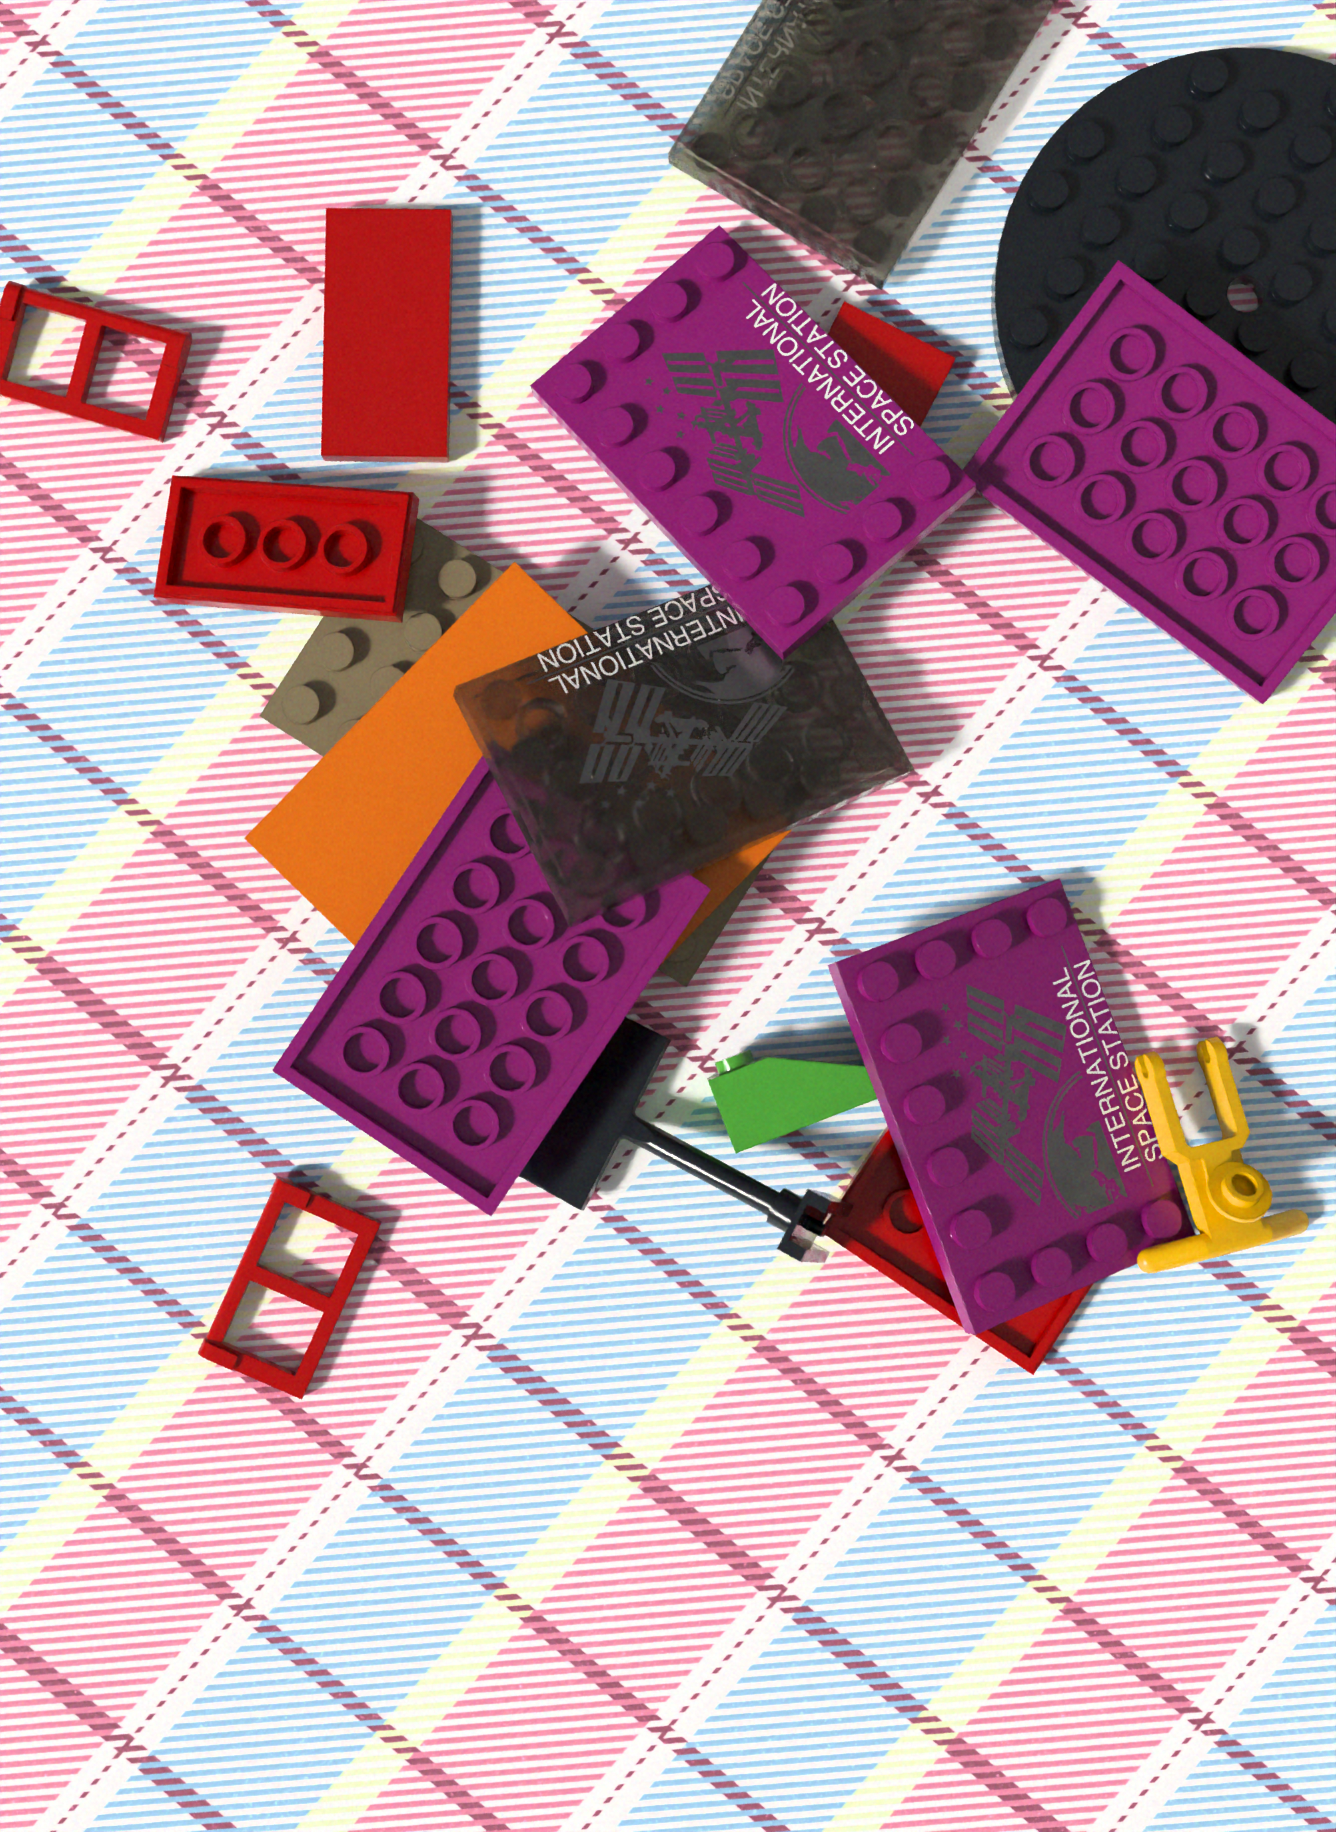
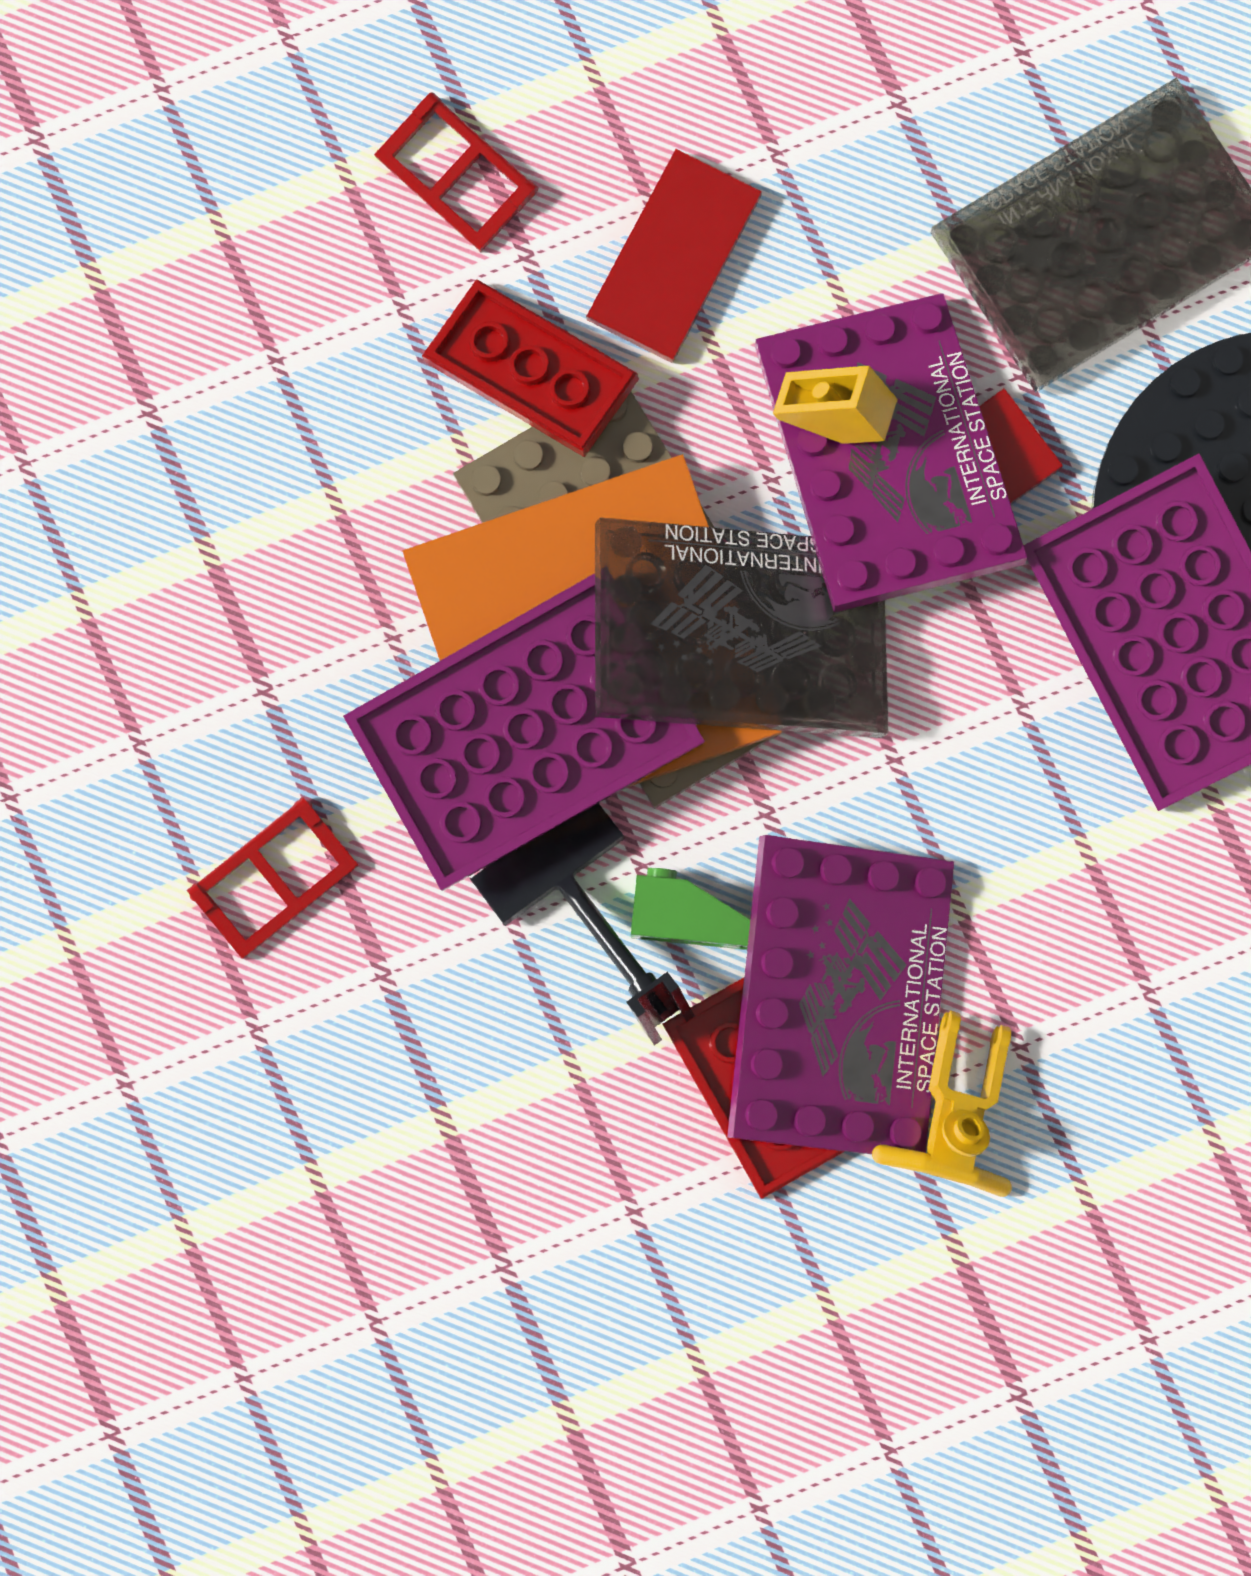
camera: 25 degrees right, 5 degrees down
none -> yellow slope [773,366,898,444]

